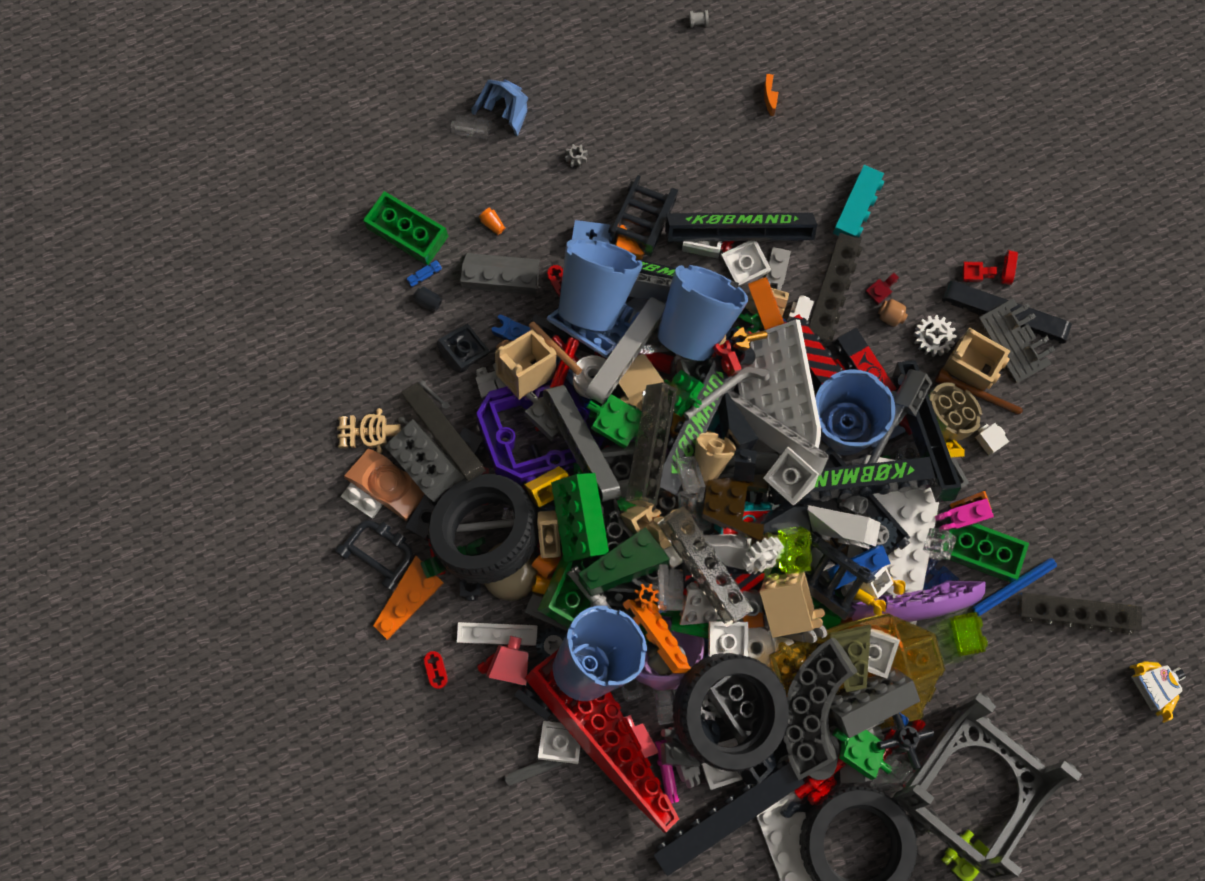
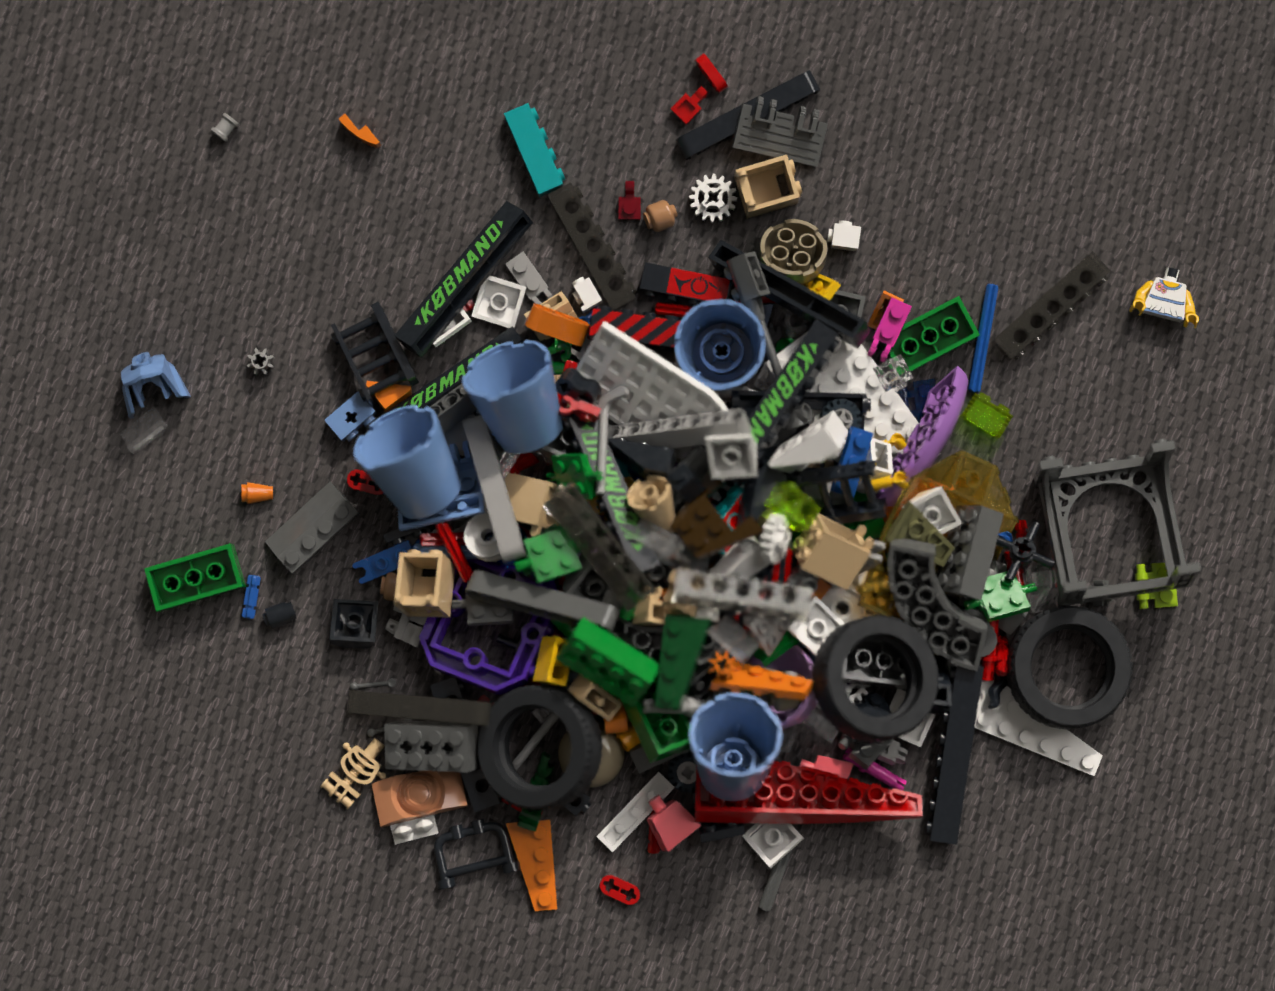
camera: 45 degrees left, 10 degrees up
medium nougat bar [529,322,582,375] -> none
pearl gold bar [731,328,768,350] -> none
reddish brown piece [934,369,1023,414] -> none

